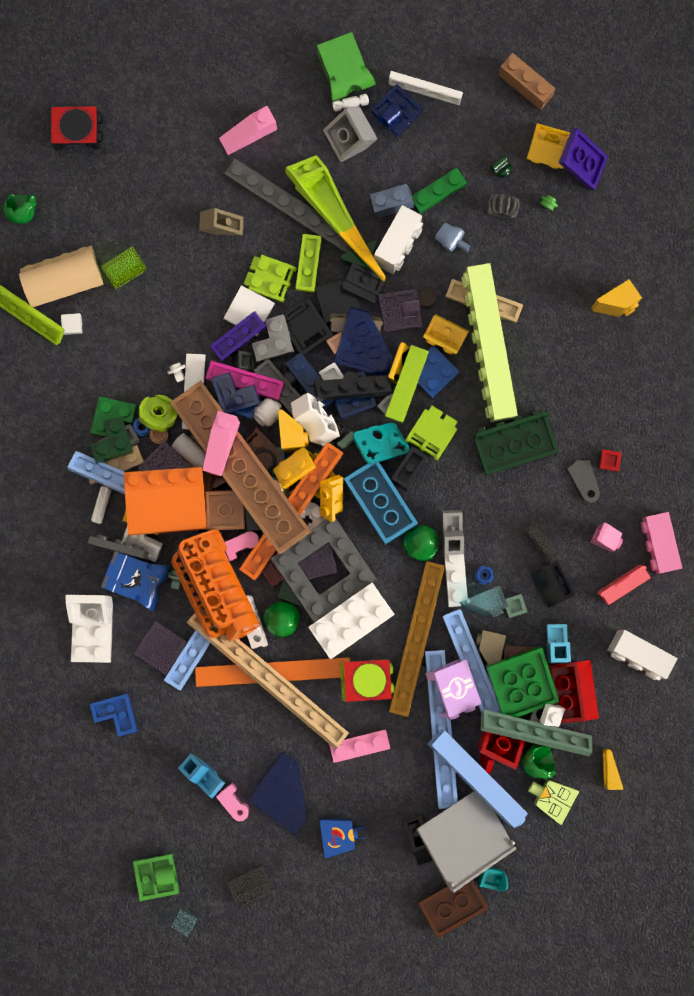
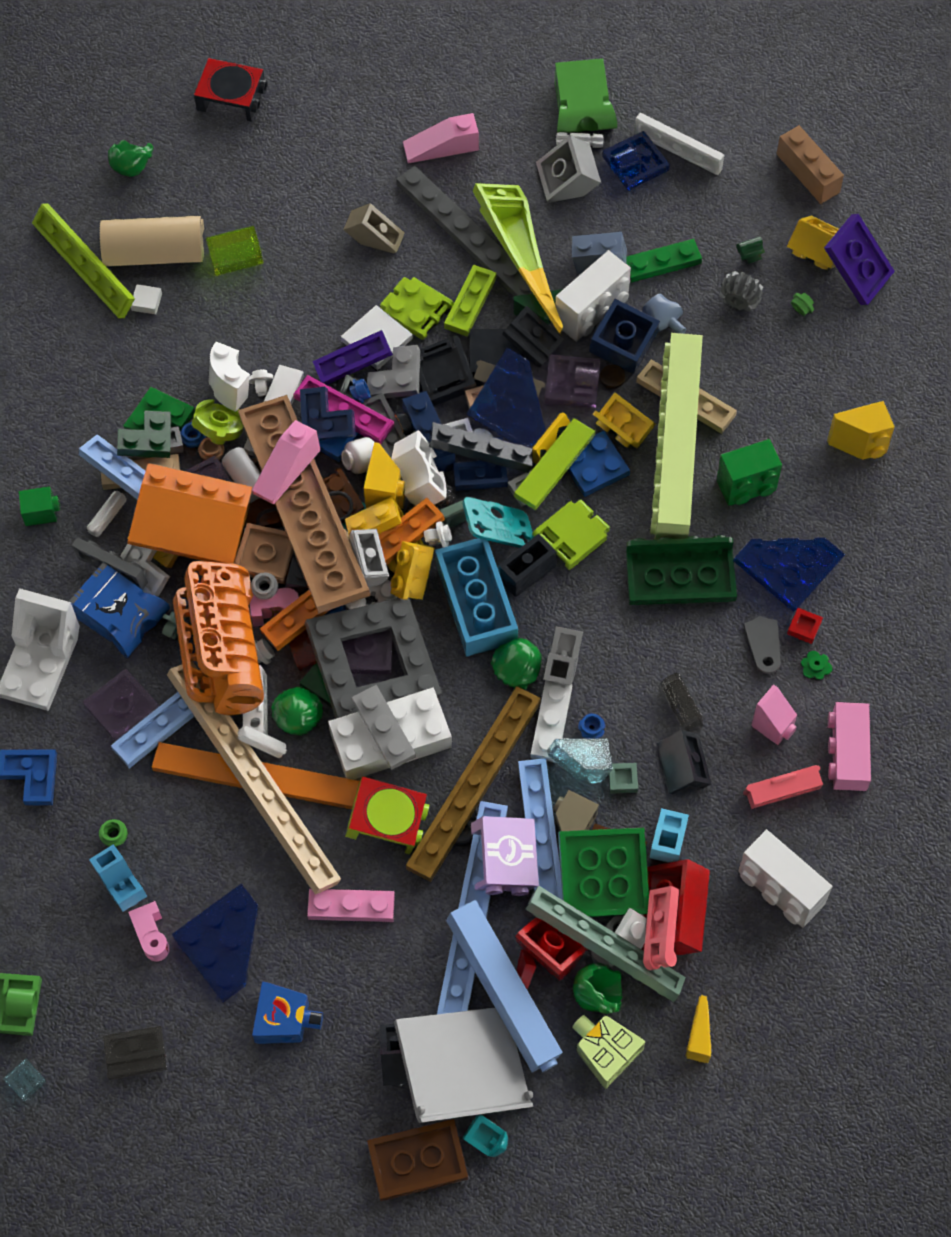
camera: 15 degrees right, 20 degrees down
none -> green brick [19,486,60,526]
none -> bright green plate [99,819,128,847]
none -> white brick [209,342,250,412]
none -> white axle [238,725,287,758]
none -> light grey plate [251,573,278,600]
none -> light grey plate [255,638,275,665]
none -> blue plate [349,379,371,403]
none -> light grey brick [349,529,389,587]
none -> light grey plate [352,685,416,770]
none -> white plate [423,521,452,548]
none -> dark blue brick [589,299,660,374]
none -> coral plate [643,886,679,970]
none -> green brick [716,439,782,506]
none -> clear blue plate [733,537,846,612]
none -> green plant [801,651,832,680]

